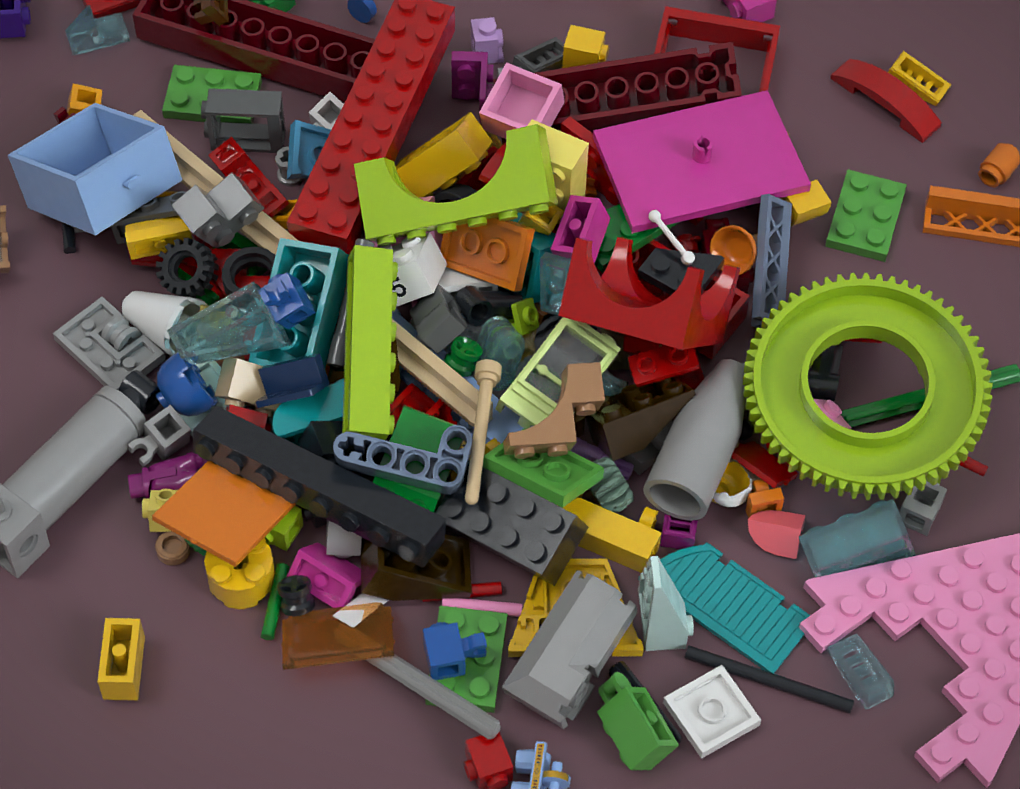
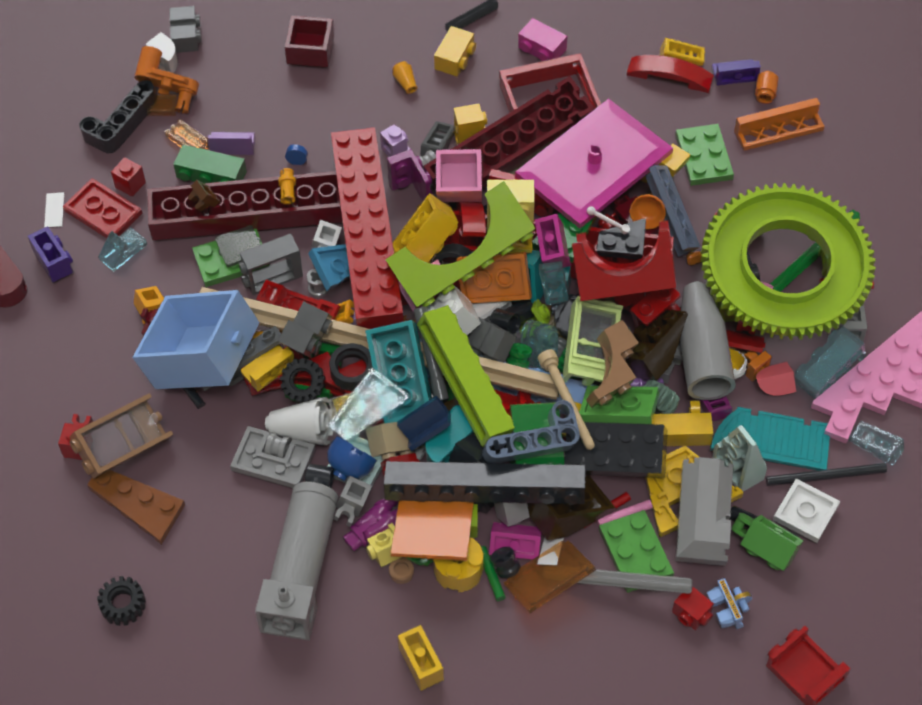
camera: 25 degrees left, 0 degrees up
blue brick [259,272,316,329] -> none
blue brick [423,622,487,680] -> none
none -> clear smoke piece [215,225,261,268]
none -> light orange pin [278,168,296,204]
none -> dark purple panel [712,59,761,86]

